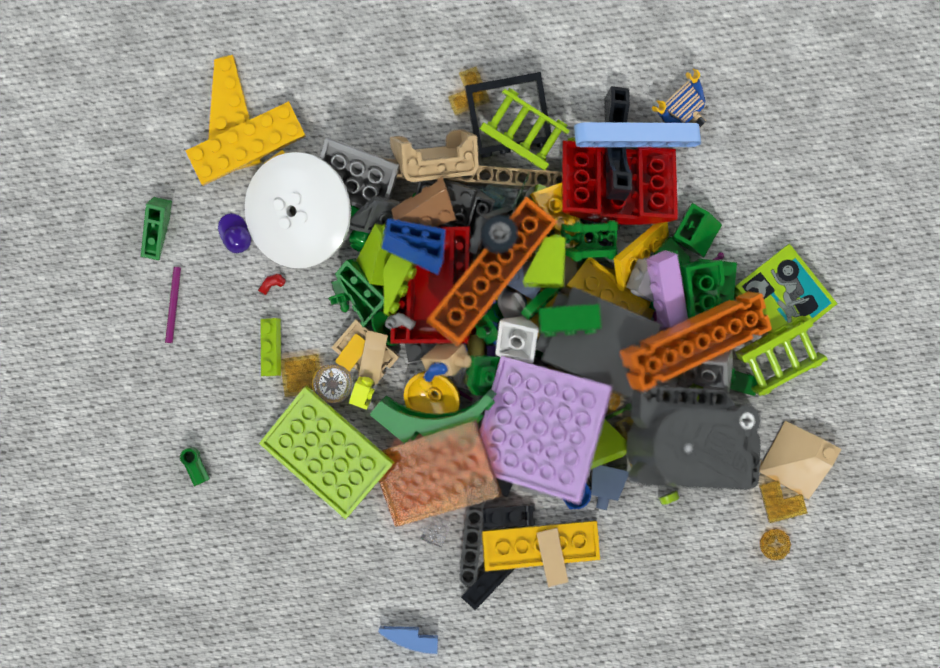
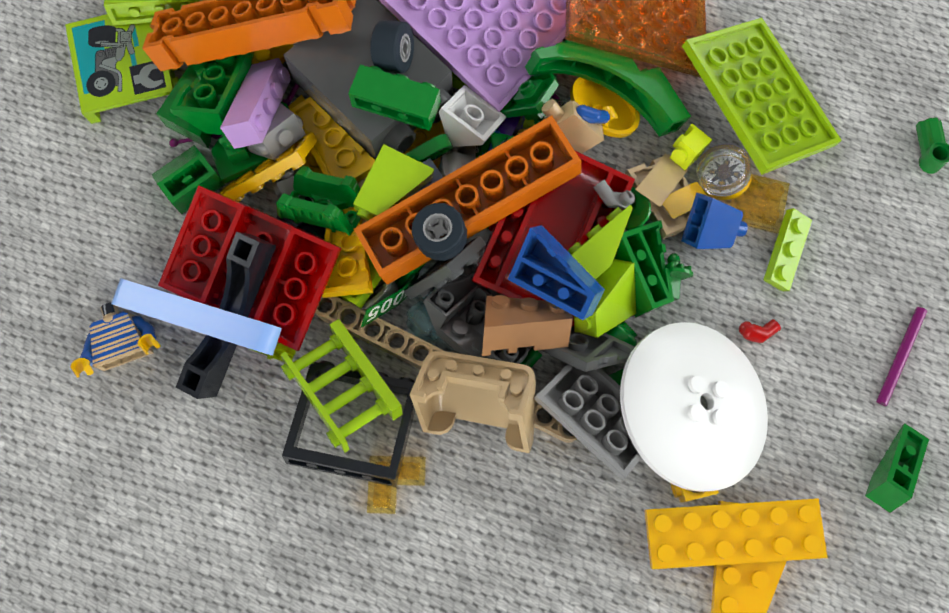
camera: 155 degrees left, 10 degrees down
dark purple cap [218,213,252,254] -> none
none -> black wheel [370,21,414,73]
none -> blue torso [681,192,748,249]

